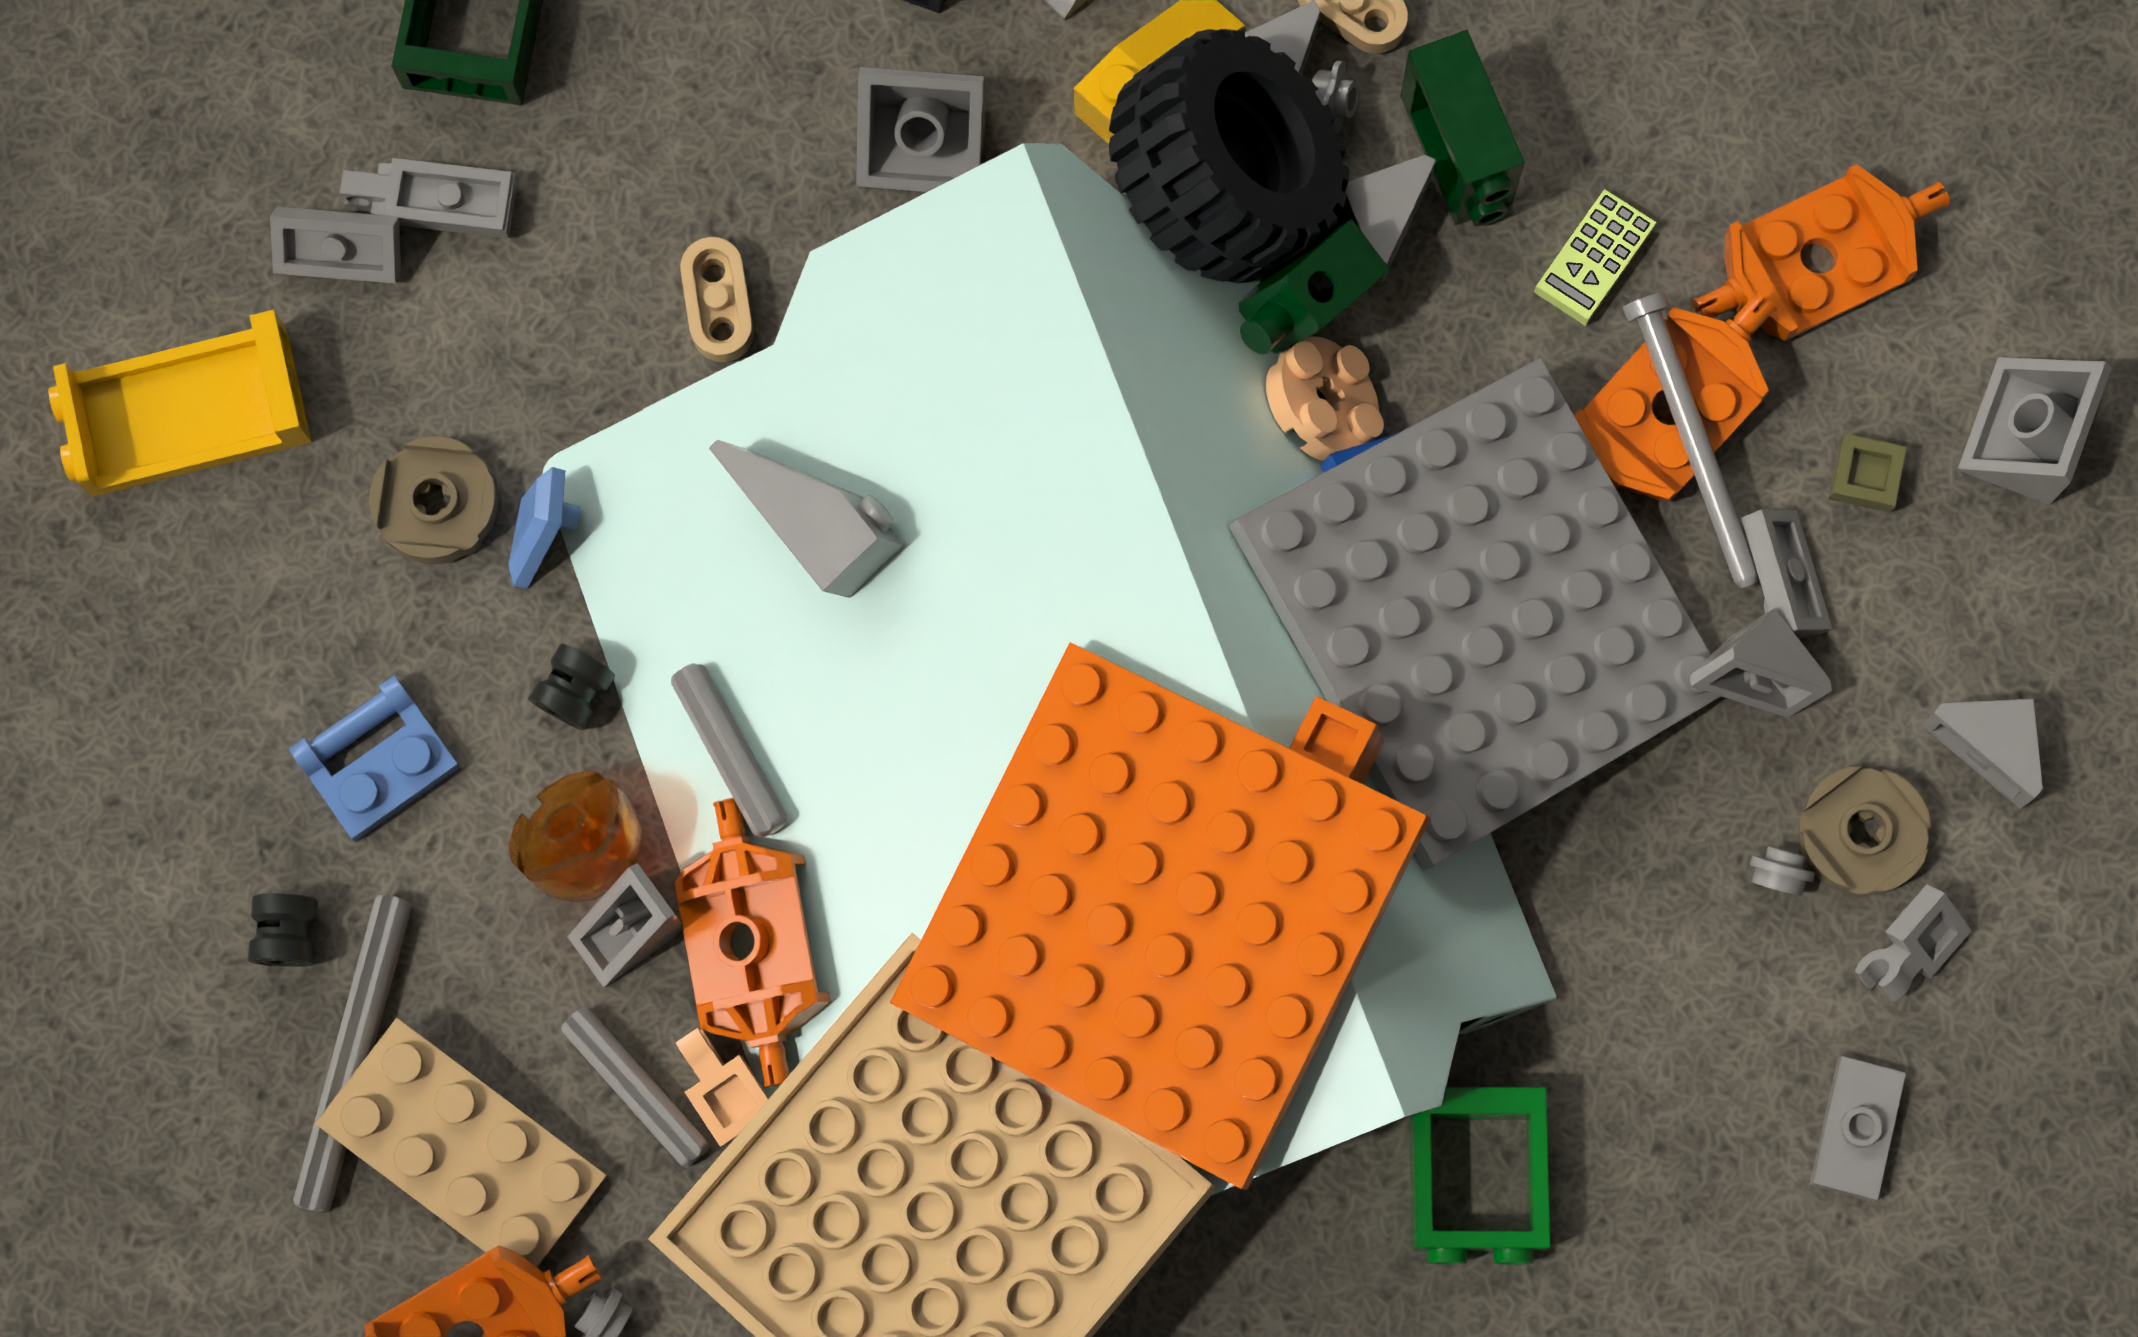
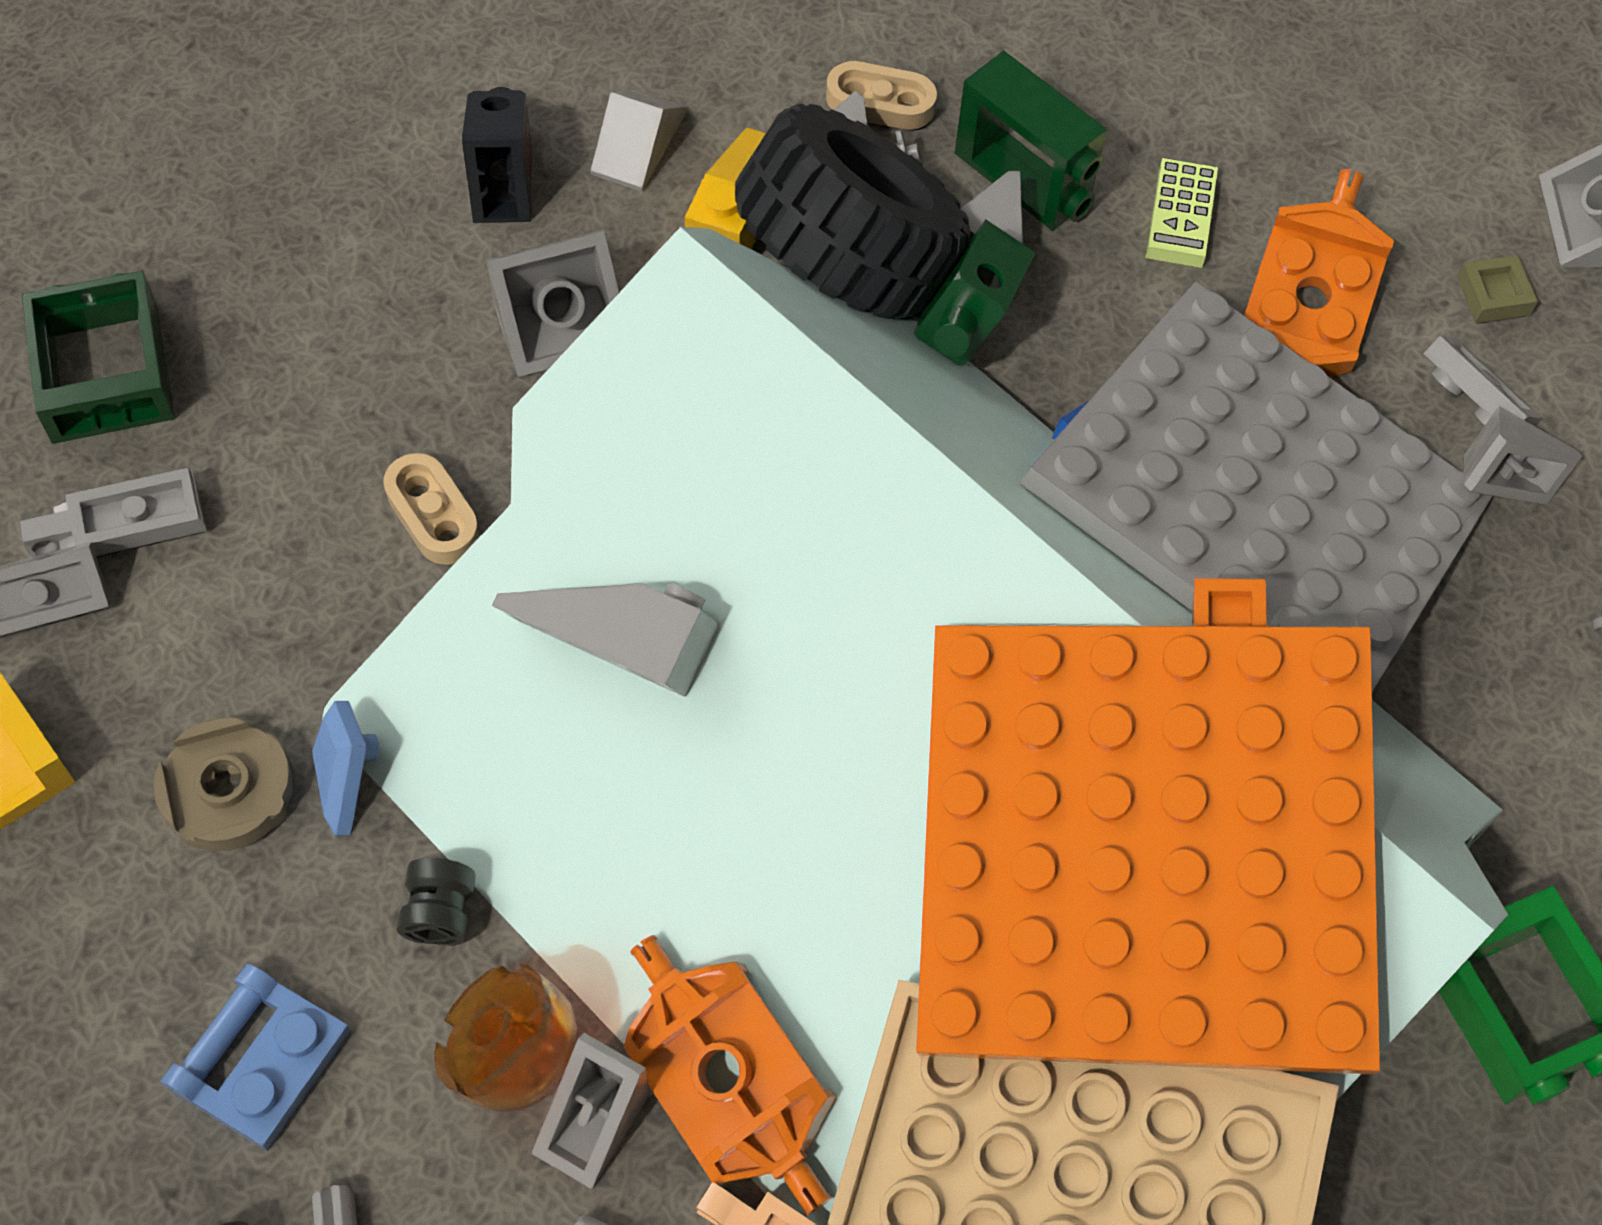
camera: 30 degrees left, 15 degrees down
light grey axle [671,663,787,837] -> none
light nougat plate [1266,336,1384,461] -> none
light grey bar [1622,291,1758,589] -> none
orange plate [1691,164,1950,341] -> none

